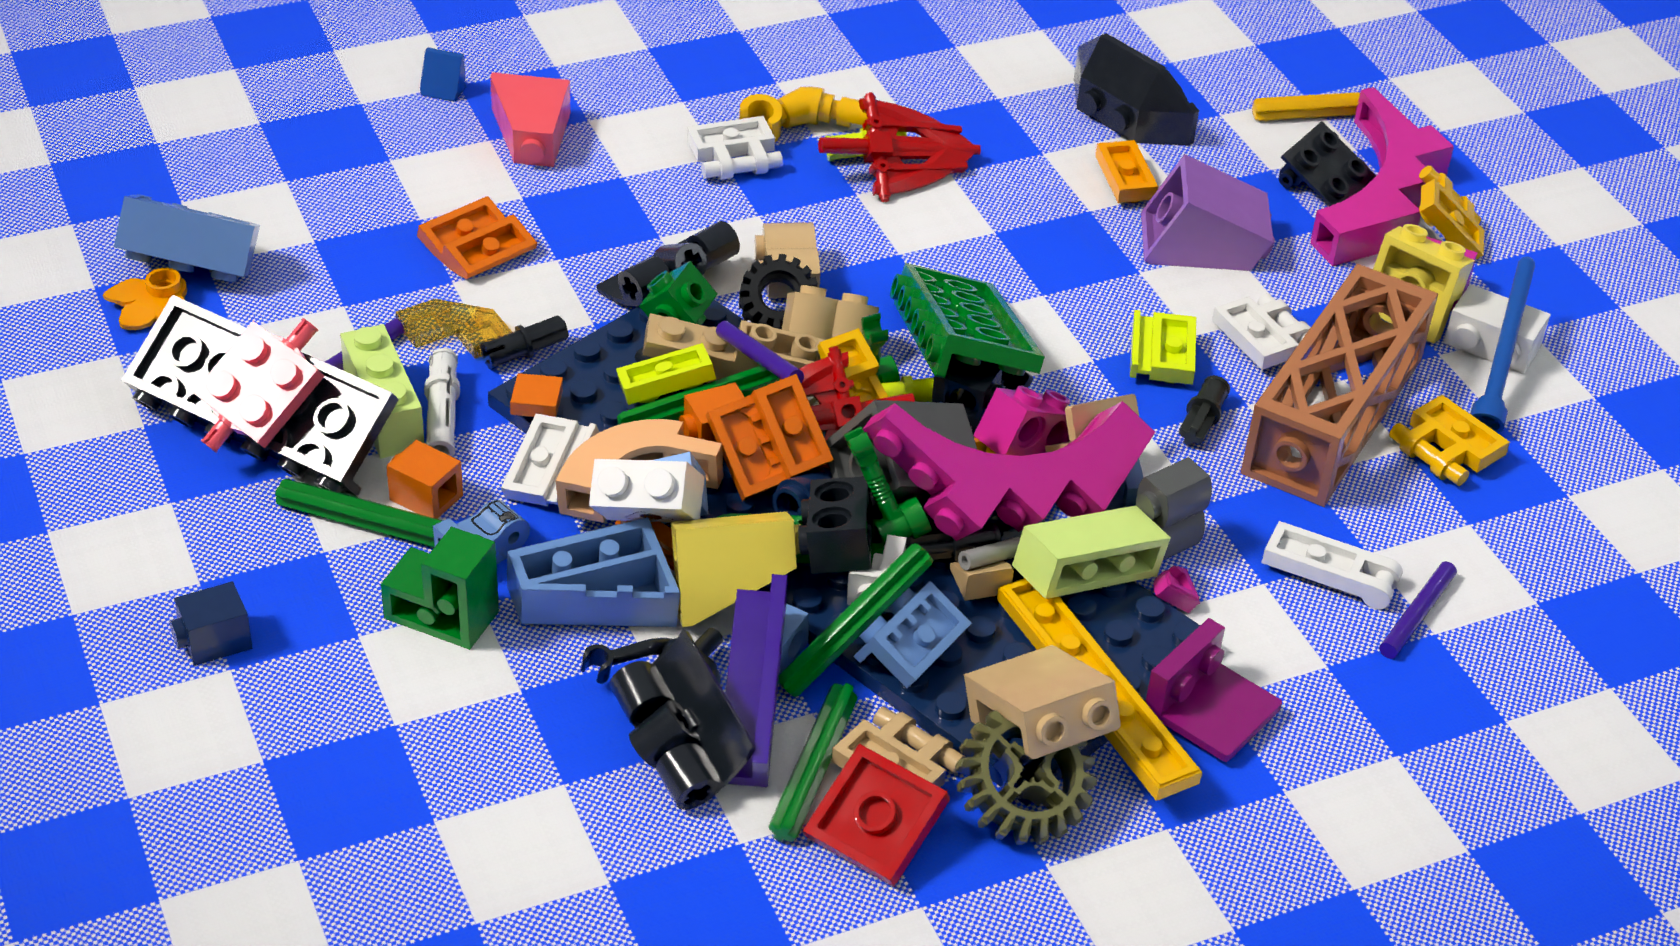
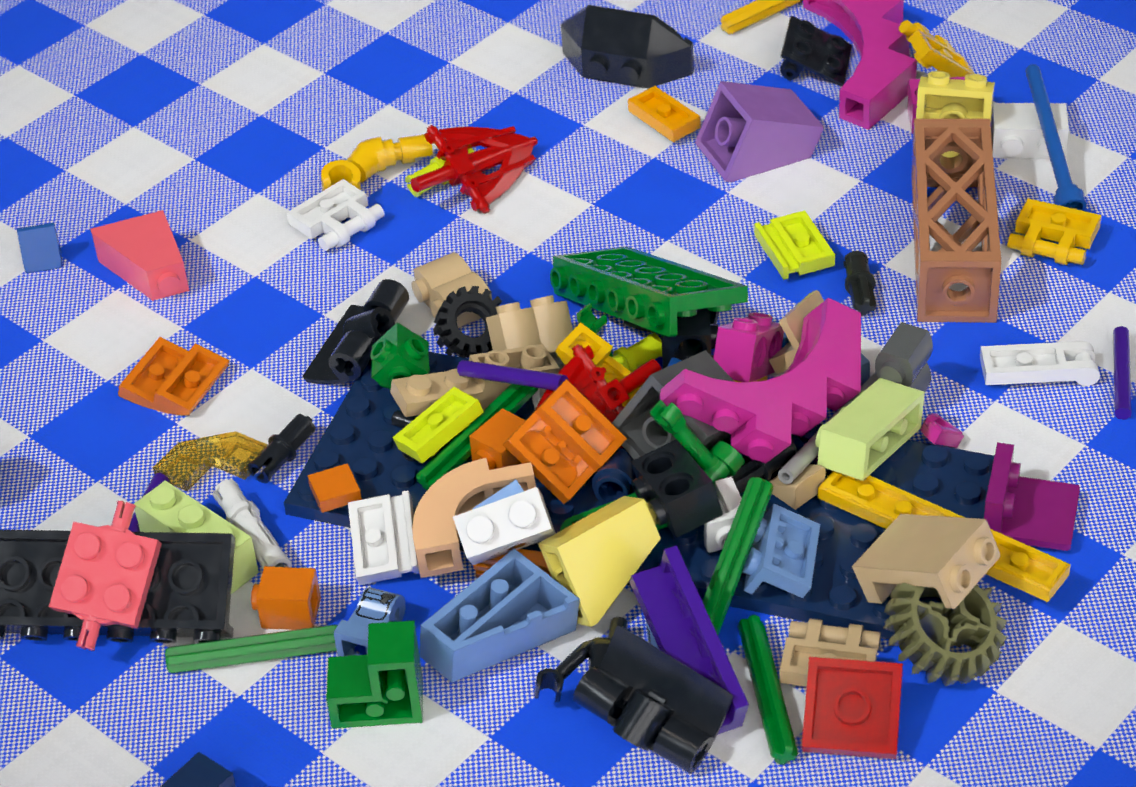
camera: 20 degrees left, 0 degrees up
white plate [1212,293,1311,370] -> none

